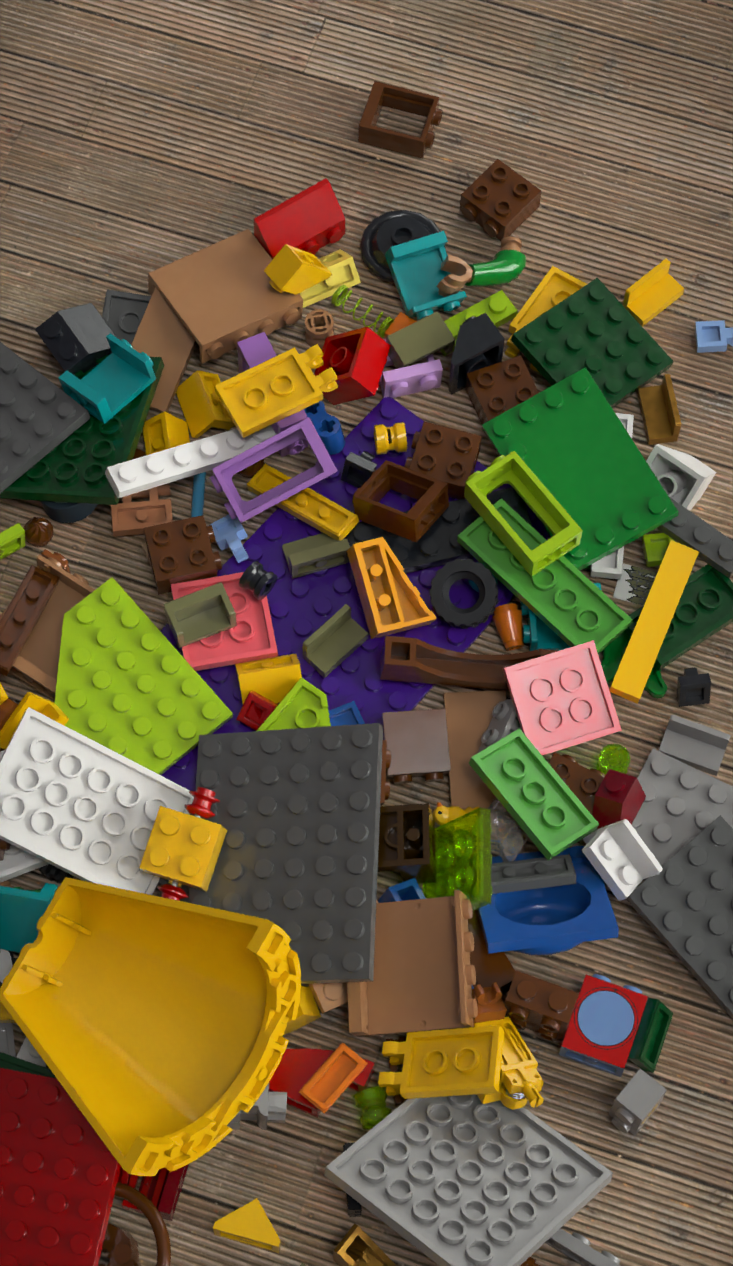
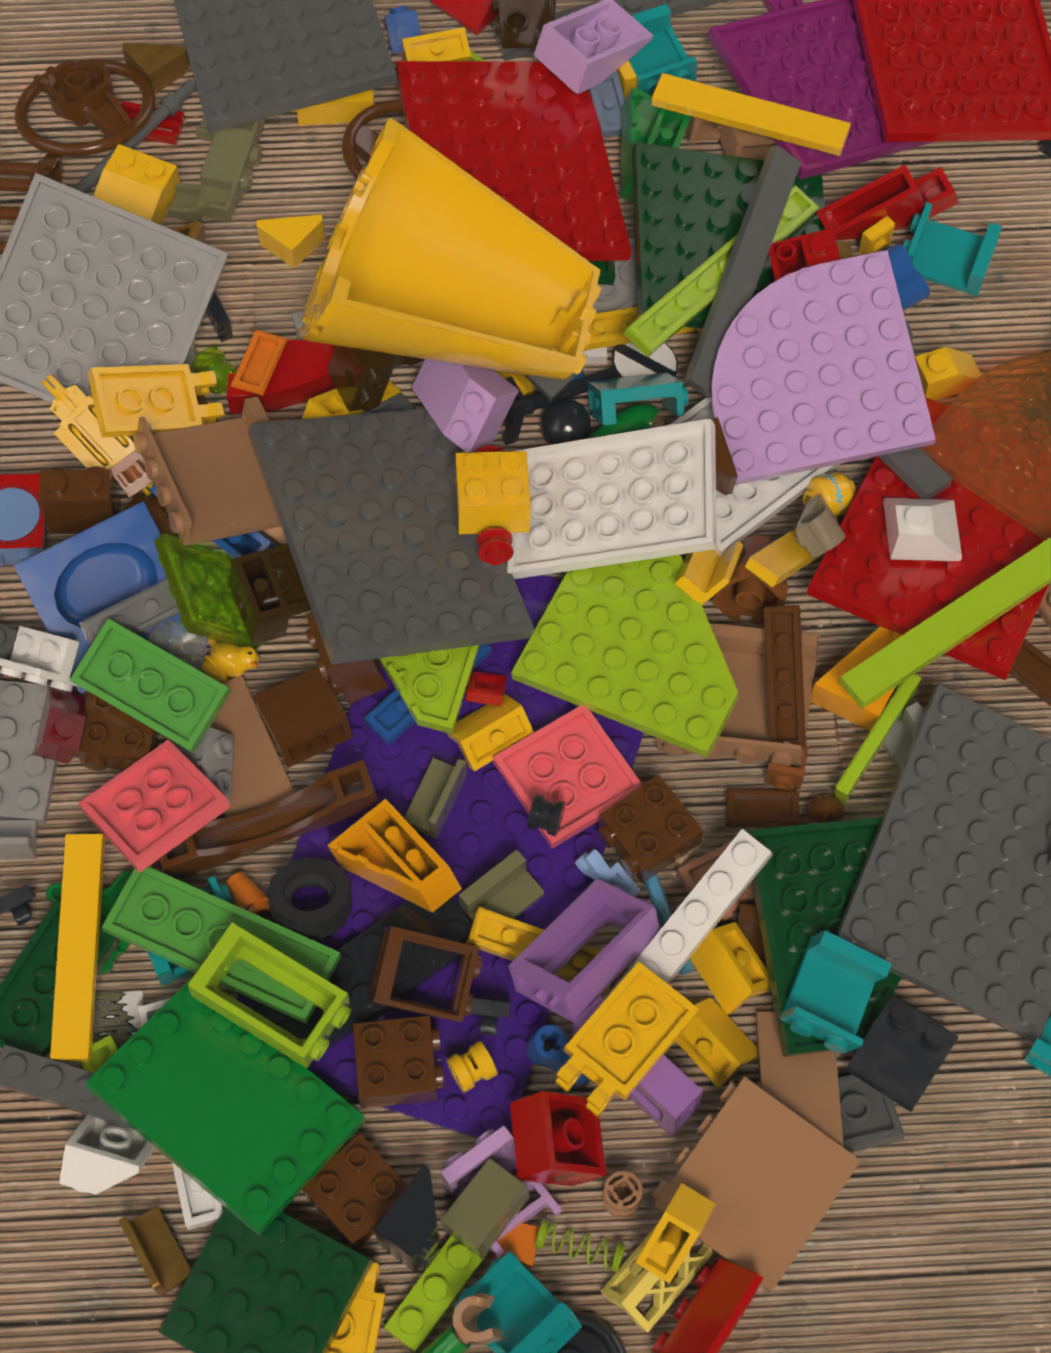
camera: 160 degrees right, 0 degrees up
olive panel [164,582,237,648] -> none
clear neon green wheel [596,744,630,775] -> none
none -> reddish brown tile [725,788,800,828]

